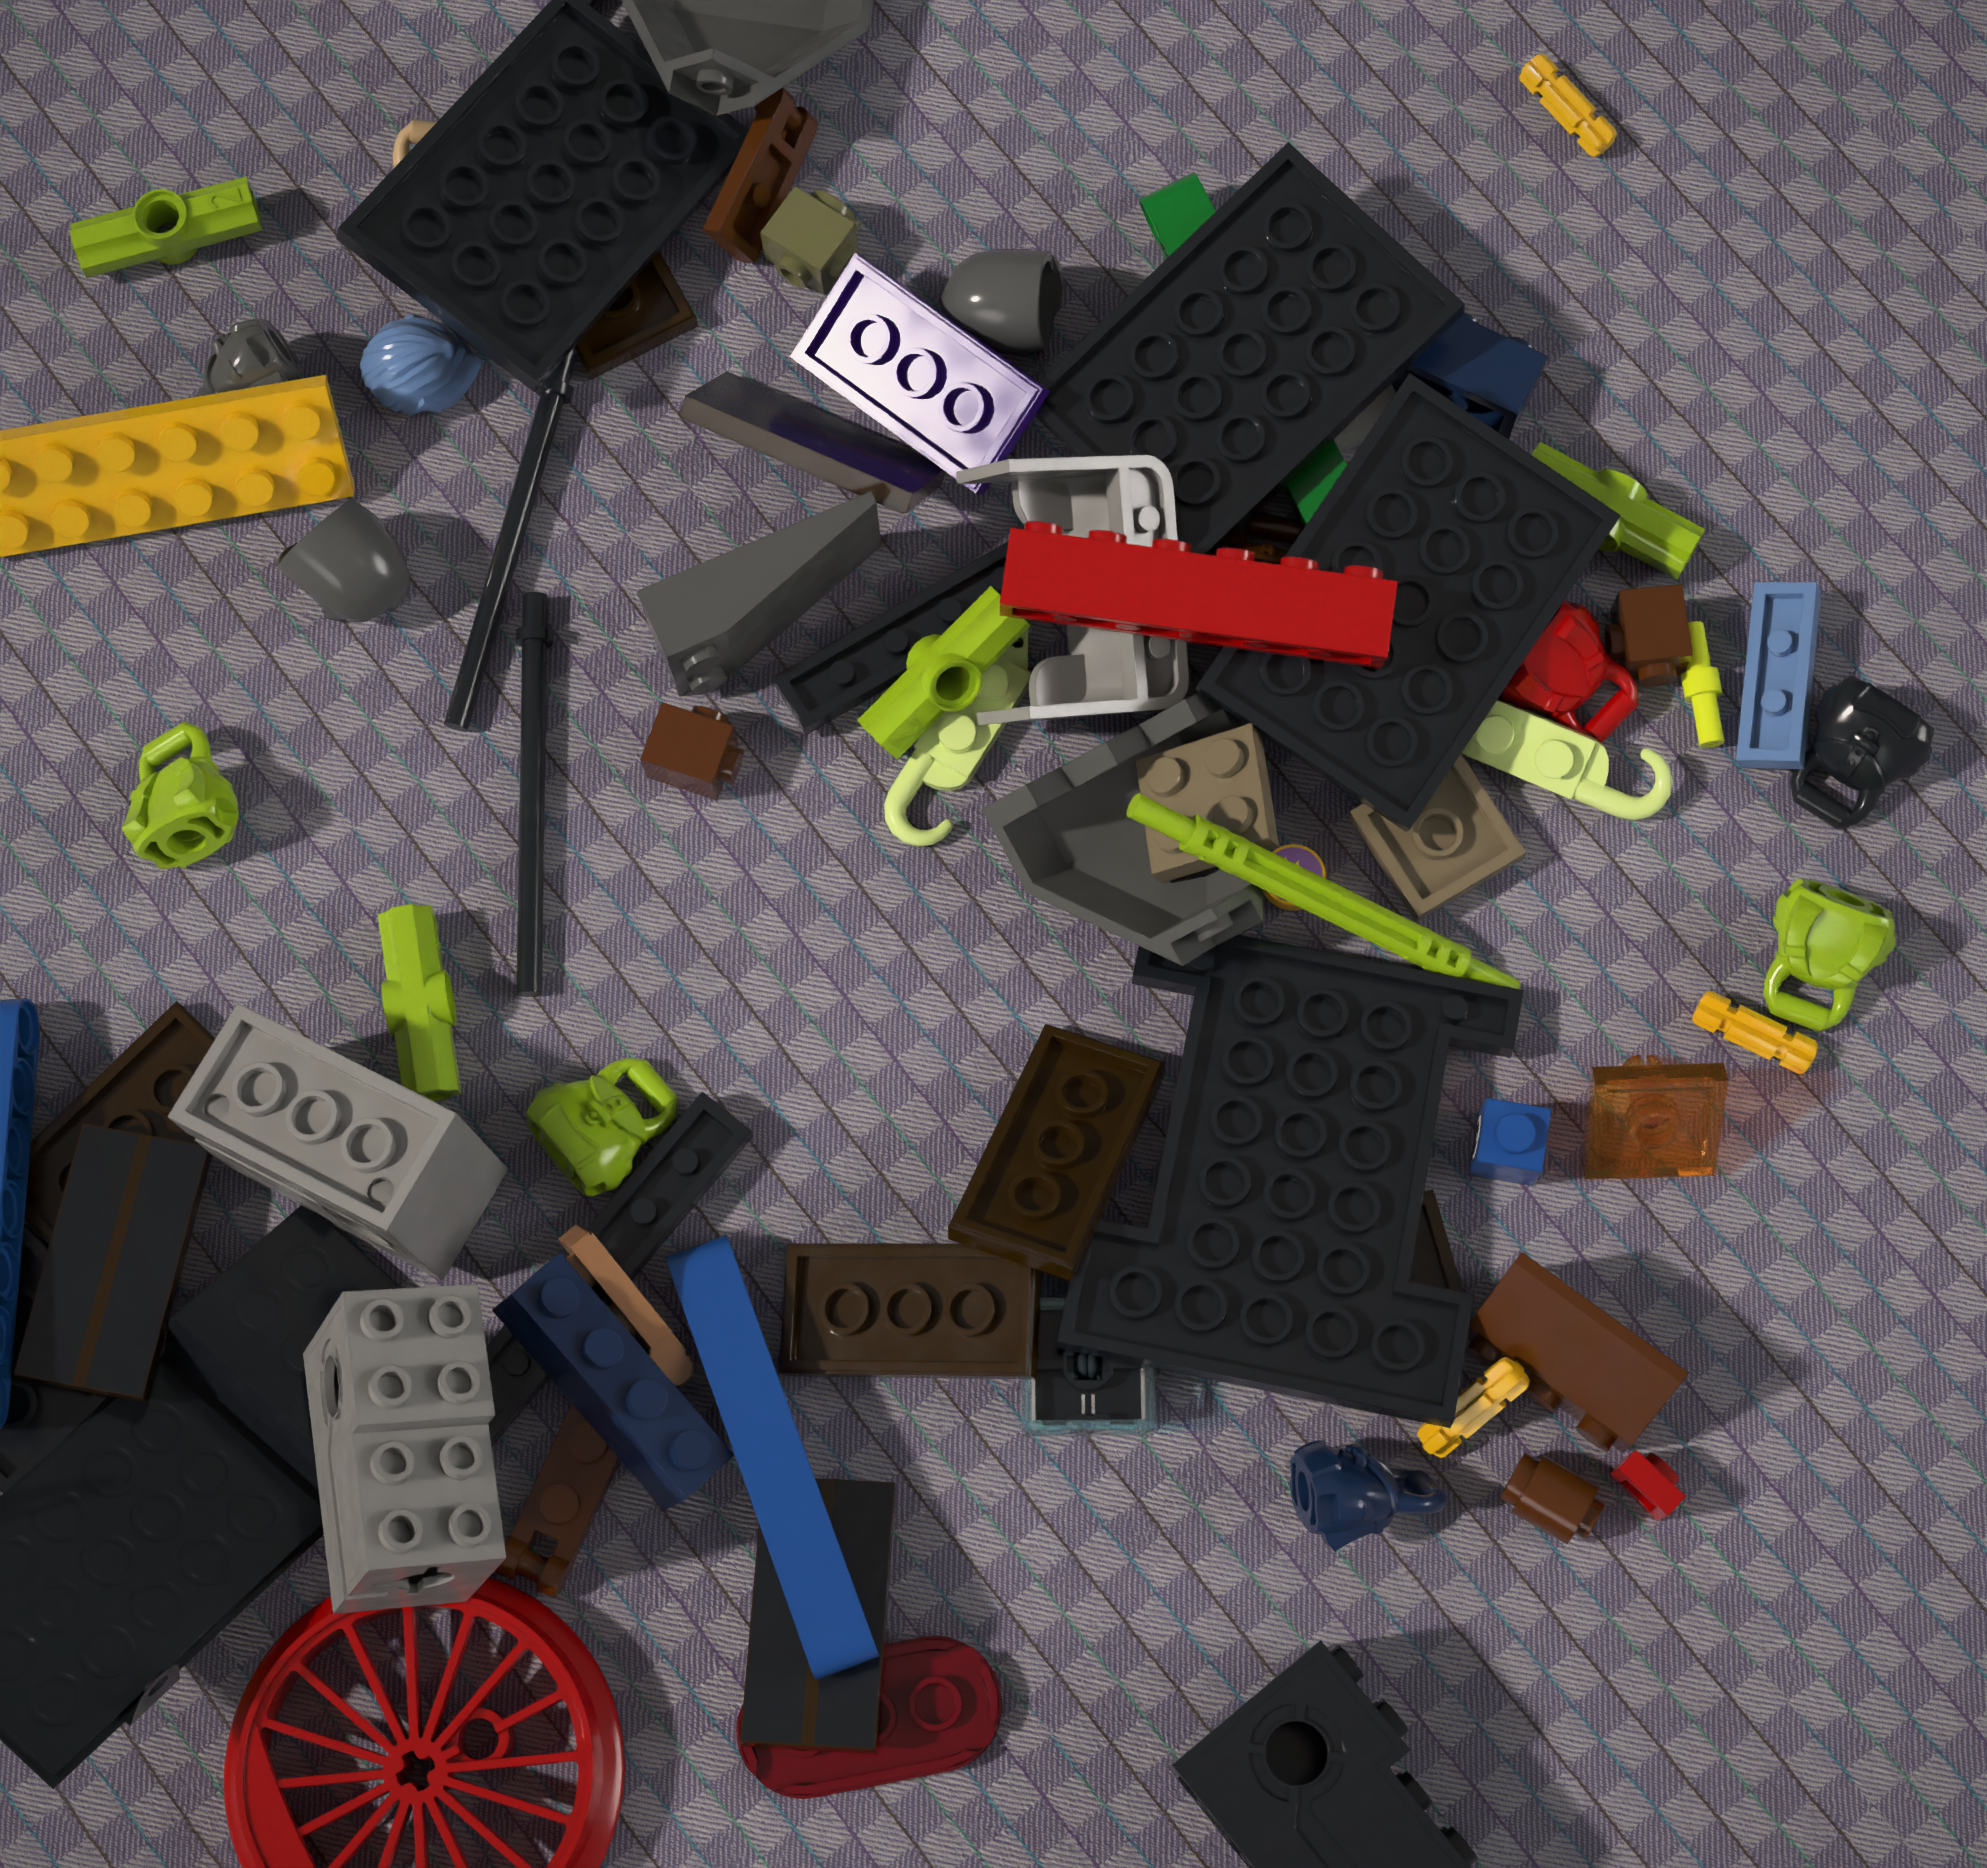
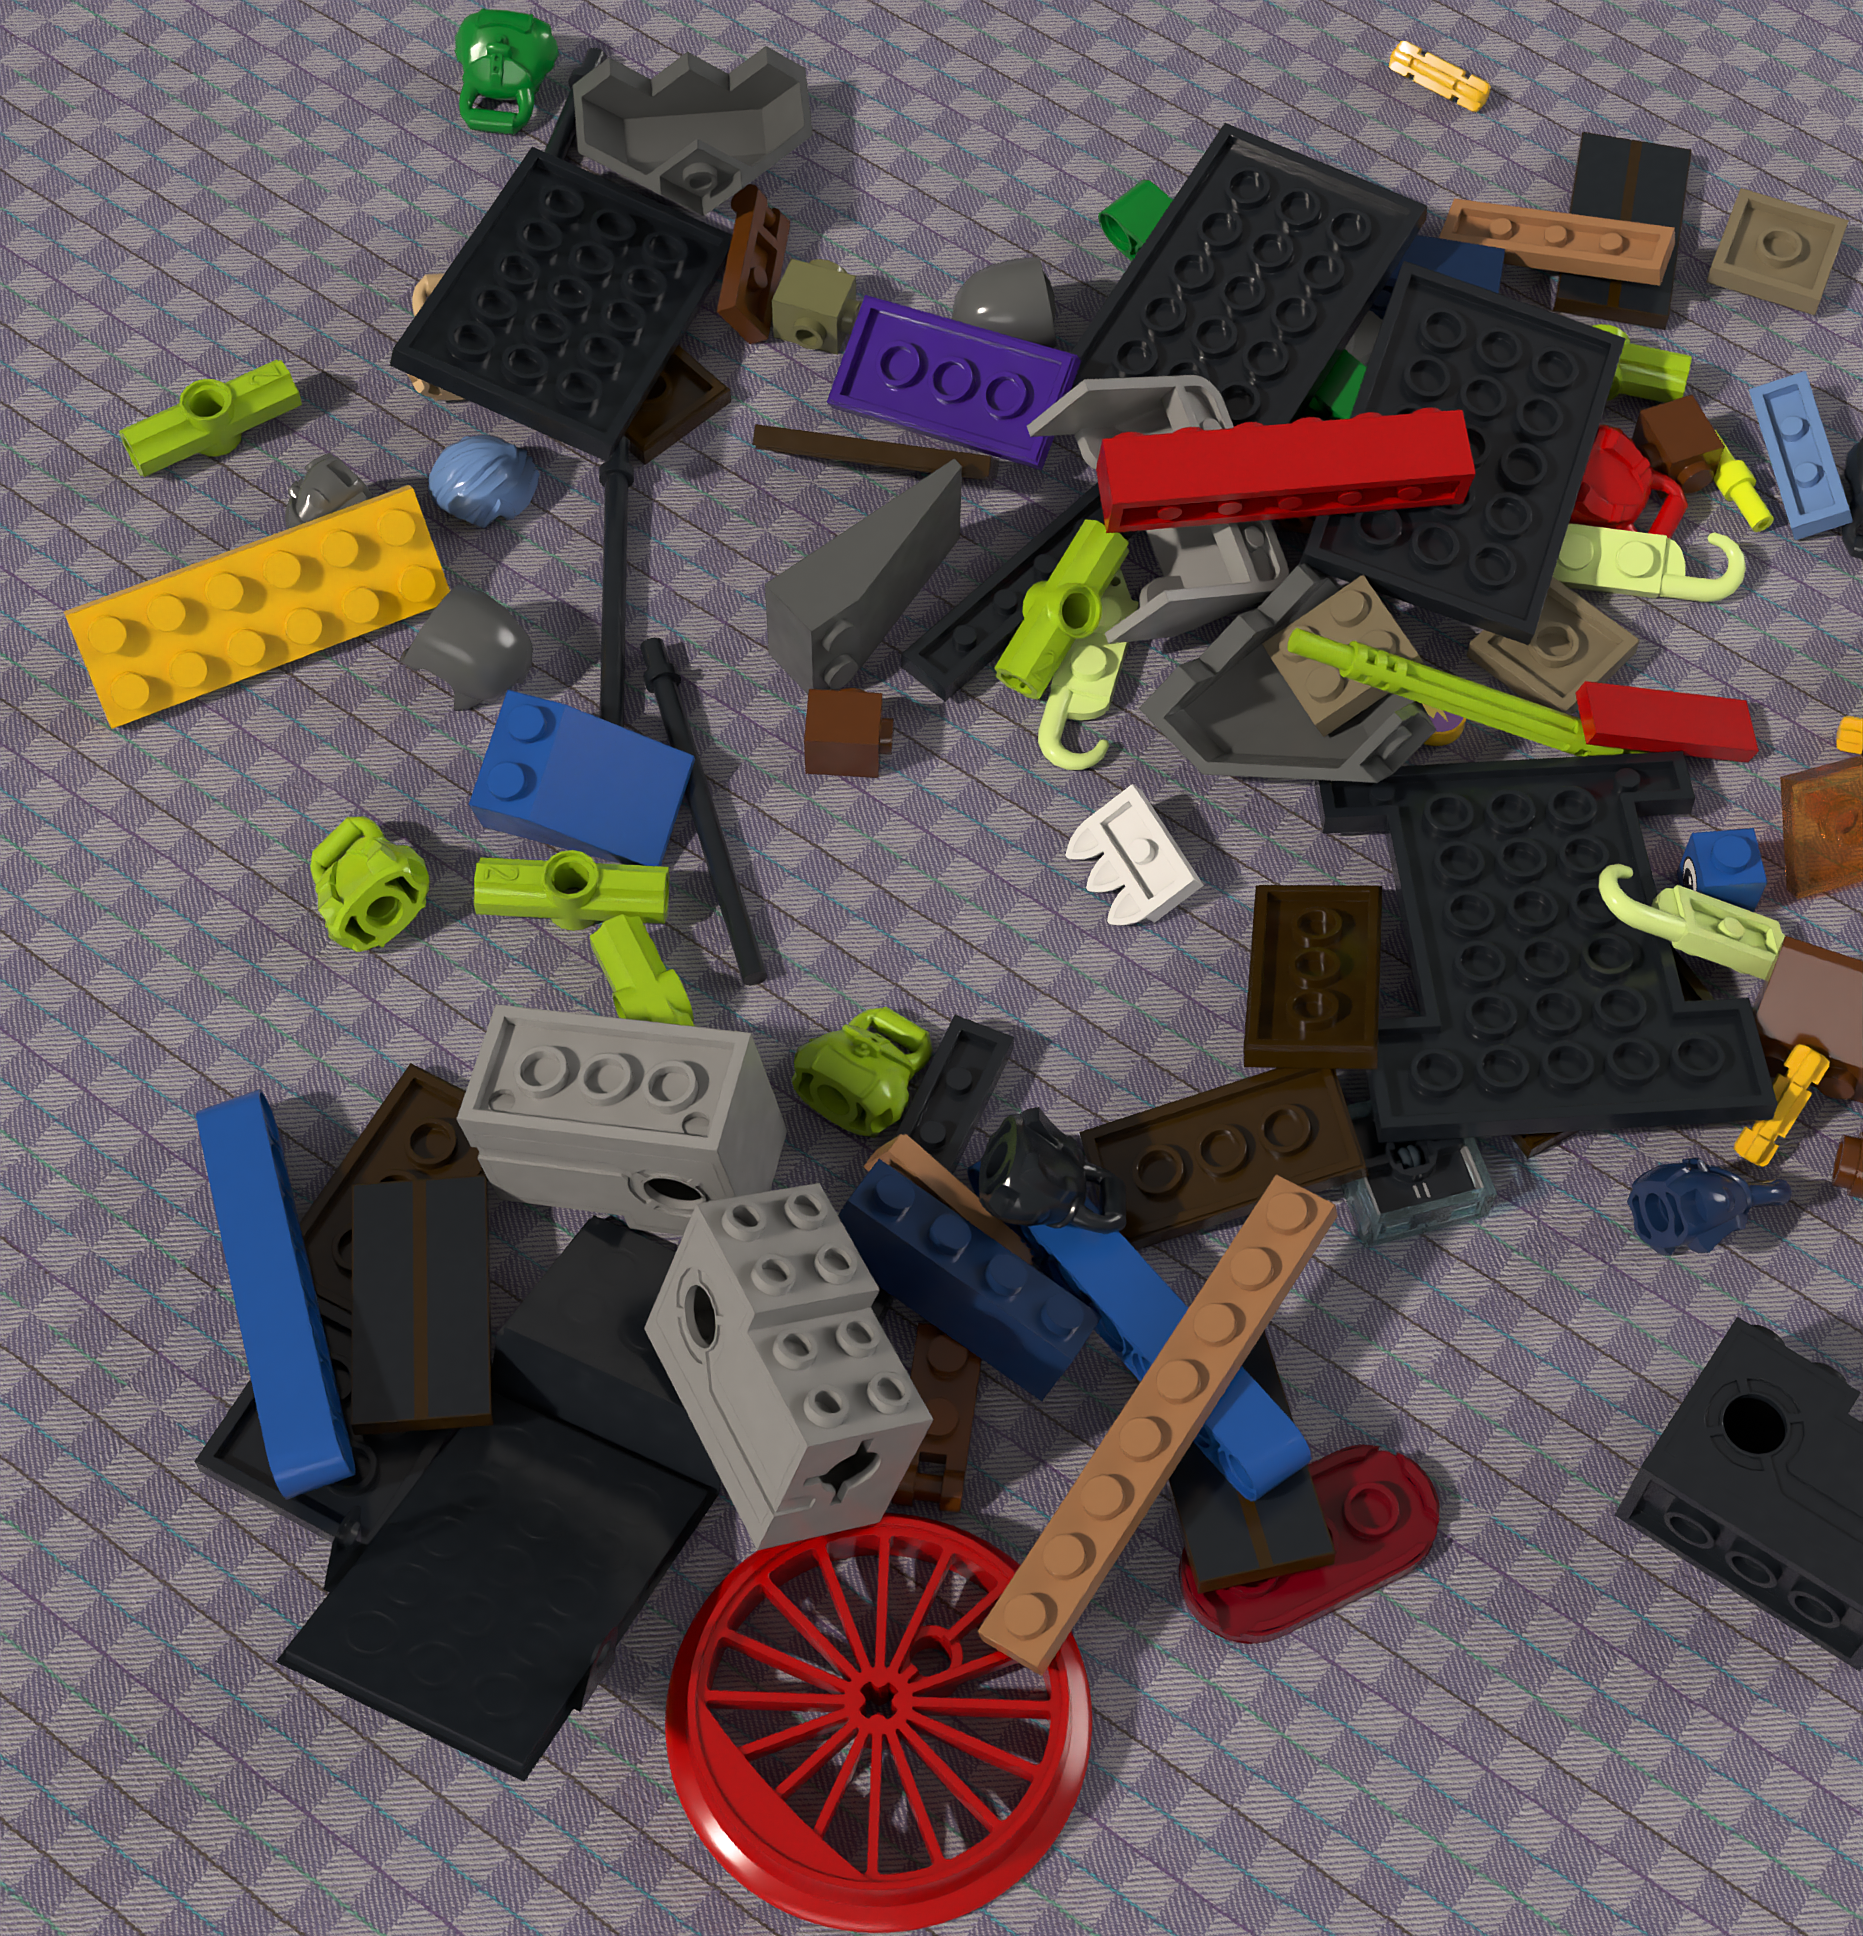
camera: 20 degrees left, 15 degrees down
none -> blue slope [468,689,695,866]
none -> lime piece [474,850,670,931]
none -> medium nougat plate [977,1175,1338,1676]
none -> black piece [979,1107,1126,1234]
none -> white plate [1066,784,1204,926]
none -> medium nougat plate [1439,198,1675,286]
none -> black tile [1553,132,1692,330]
none -> red tile [1575,681,1759,763]
none -> yellowish green plate [1599,864,1785,980]
none -> dark tan plate [1706,188,1849,315]

